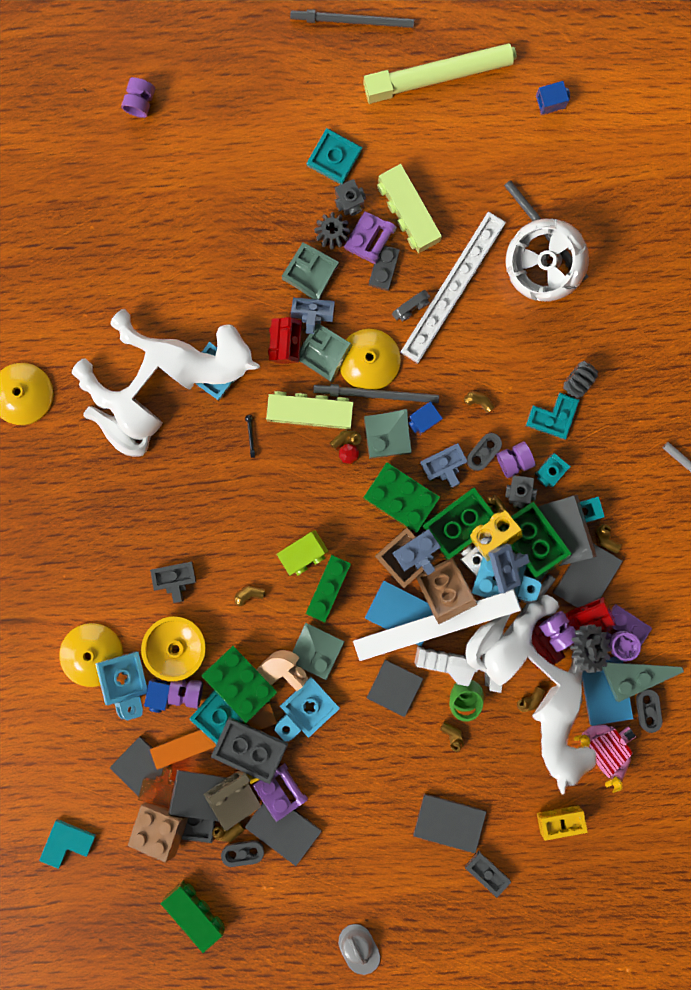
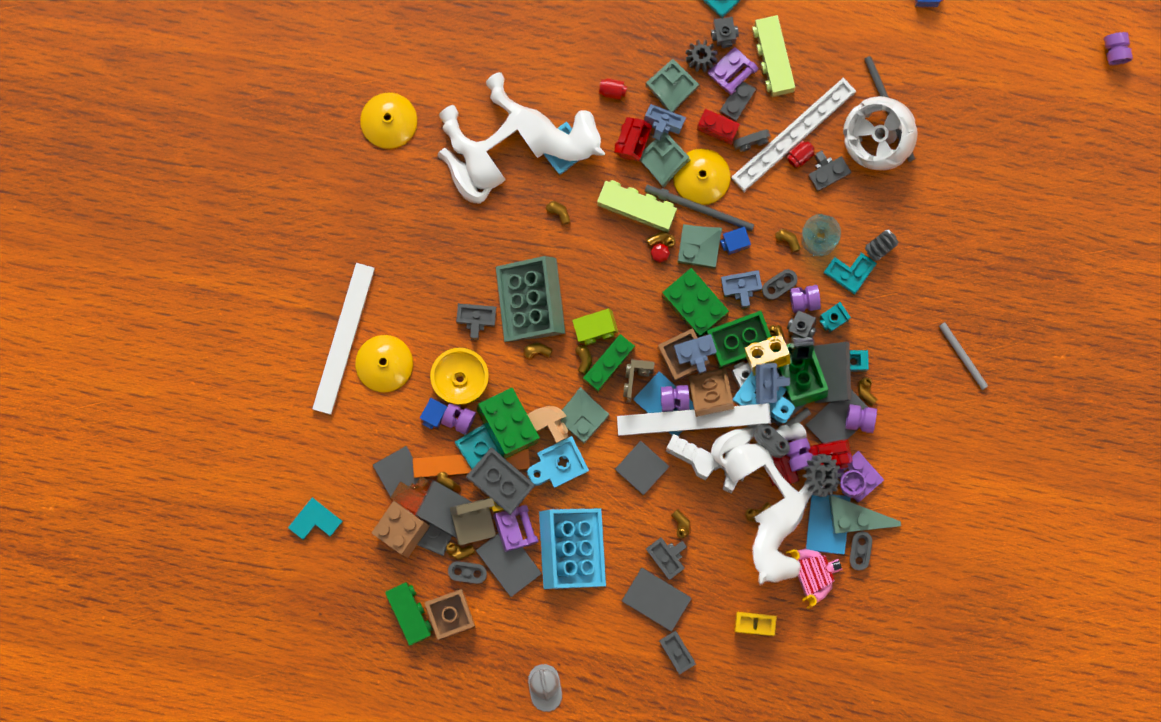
camera: 15 degrees right, 5 degrees down
medium azure plate [95,652,147,721] -> none
black hinge [245,415,255,458] -> none
bright green helmet [449,680,484,721] -> none
none -> white tile [312,263,375,415]
none -> medium nougat brick [424,589,476,640]
none -> pearl gold arm [437,472,461,493]
none -> sand green slope [496,256,565,342]
none -> medium azure slope [539,508,606,590]
none -> pearl gold arm [546,201,571,225]
none -> pearl gold arm [575,345,592,374]
none -> red brick [599,78,627,100]
none -> dark tan bracket [623,359,655,402]
none -> dark grey hinge [646,537,687,580]
none -> medium lavender wheel [661,385,689,412]
none -> red brick [697,109,740,145]
none -> dark grey plate [754,424,790,458]
none -> red brick [786,141,815,169]
none -> black slope [790,337,814,360]
none -> clear light blue brick [801,214,841,256]
none -> dark grey hinge [808,150,851,192]
none -> medium lavender wheel [845,404,877,433]

